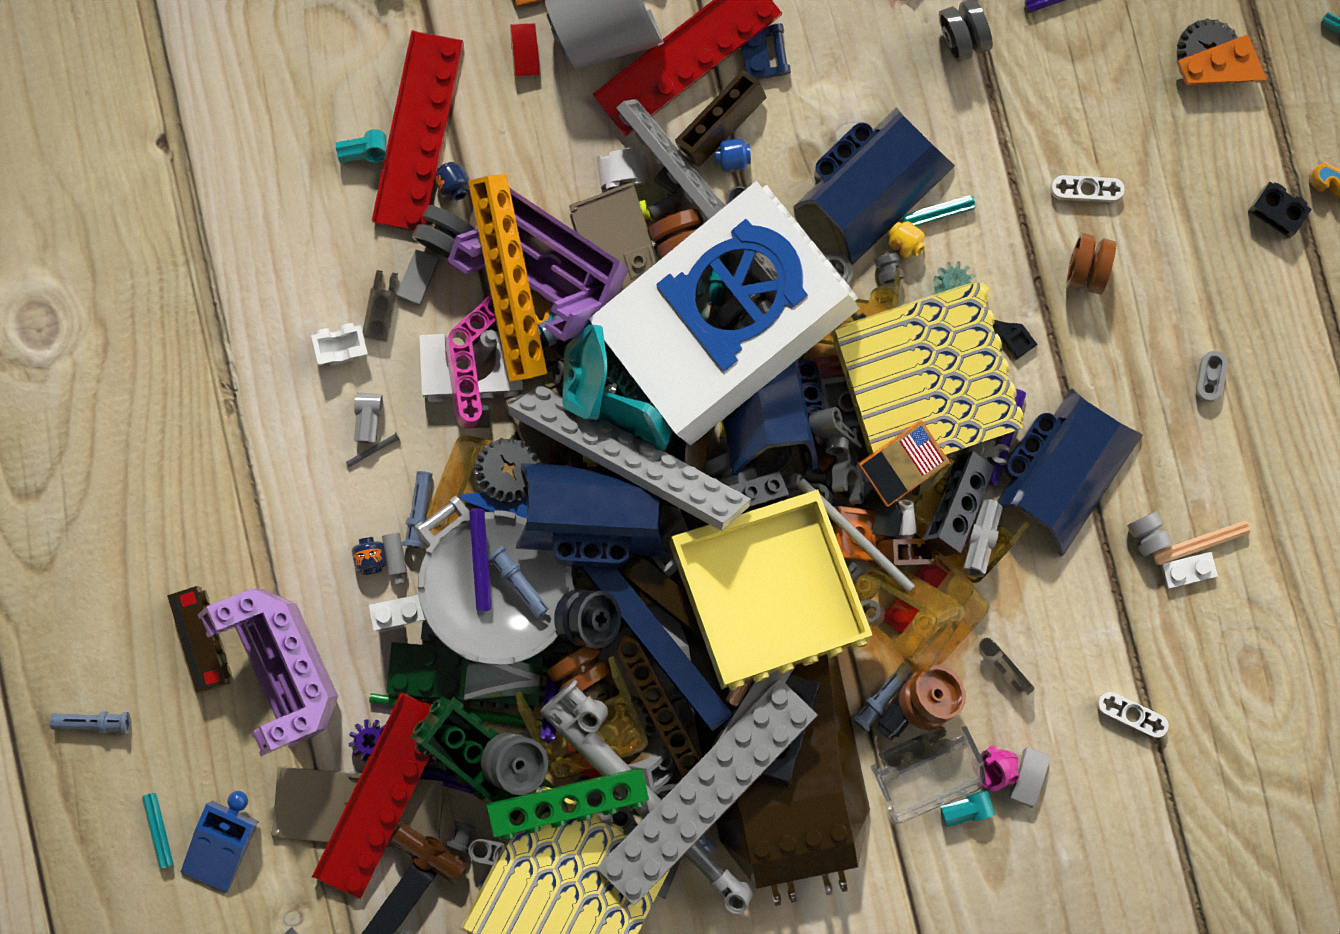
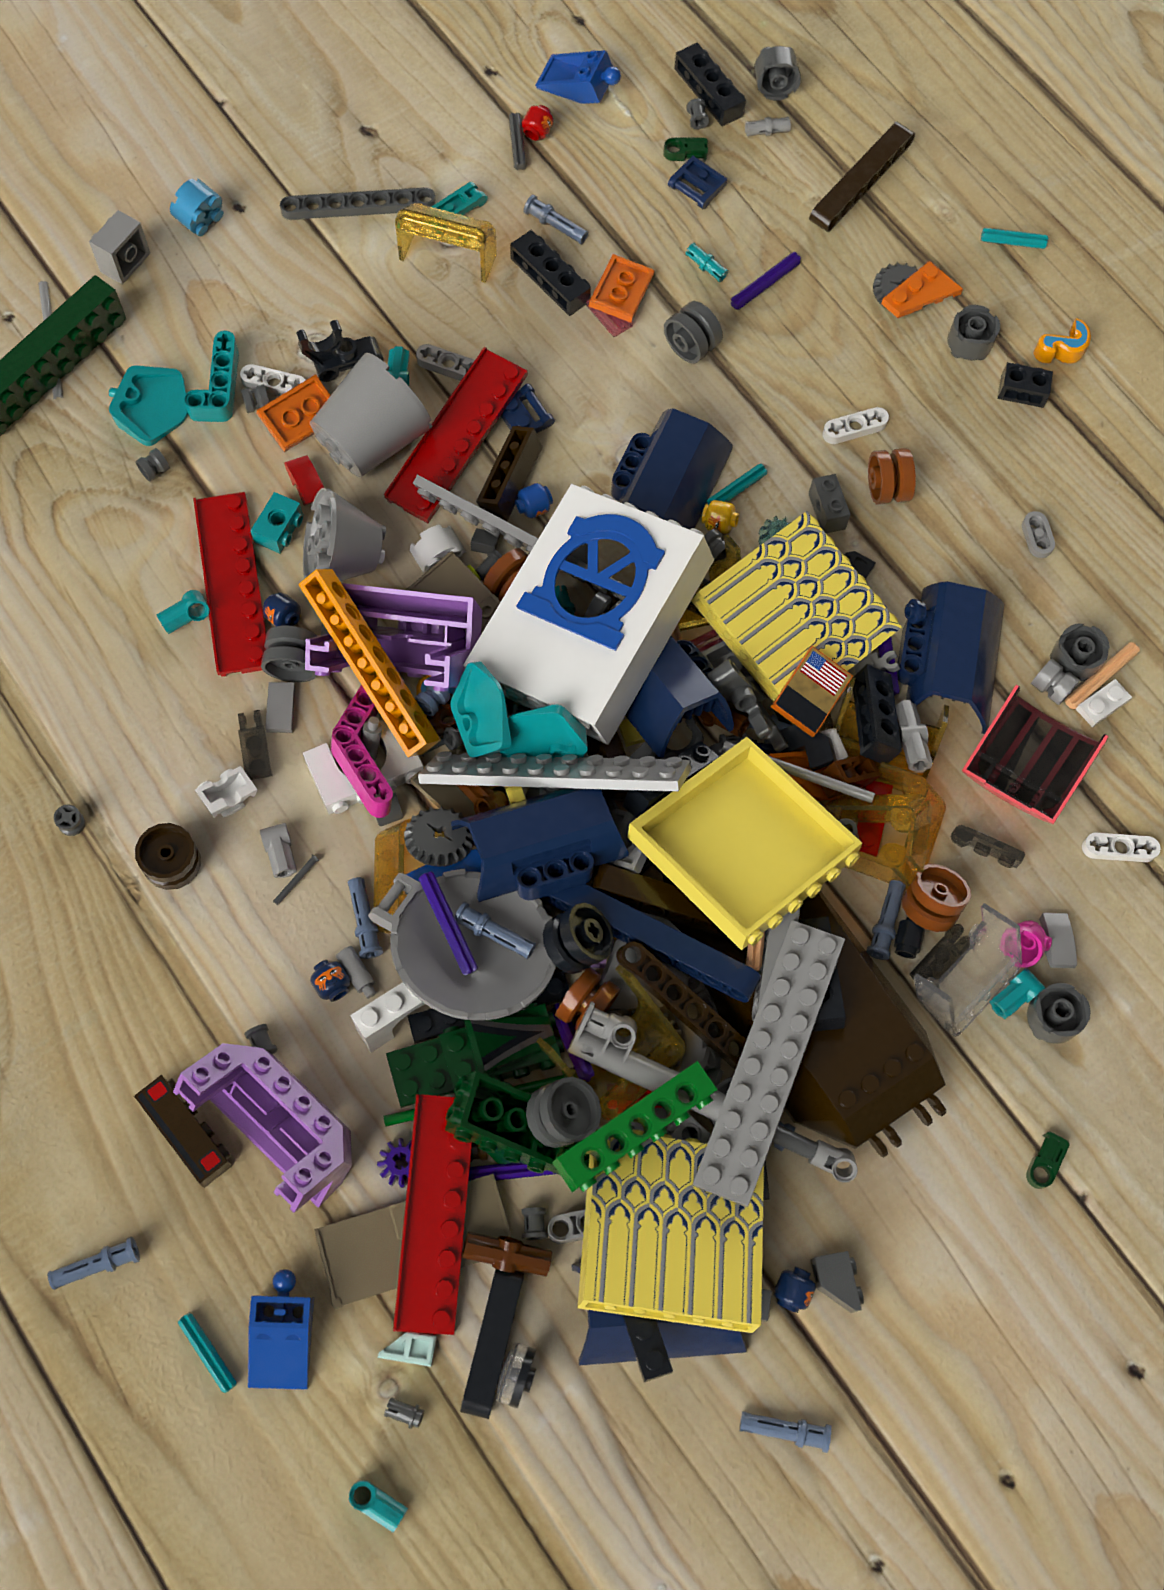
camera: 30 degrees left, 15 degrees down
none -> dark grey wheel [54,804,85,836]
none -> dark brown wheel [135,823,201,890]
none -> dark grey bush [244,1024,278,1054]
none -> teal brick [250,492,304,554]
none -> light grey cone [303,488,386,581]
none -> light aqua tile [377,1332,437,1367]
none -> dark grey brick [808,474,851,534]
none -> dark blue plate [904,599,927,624]
none -> dark grey brick [947,305,1000,360]
none -> clear smoke windscreen [962,684,1109,824]
none -> dark grey brick [1027,983,1091,1044]
none -> dark grey brick [1050,623,1110,681]

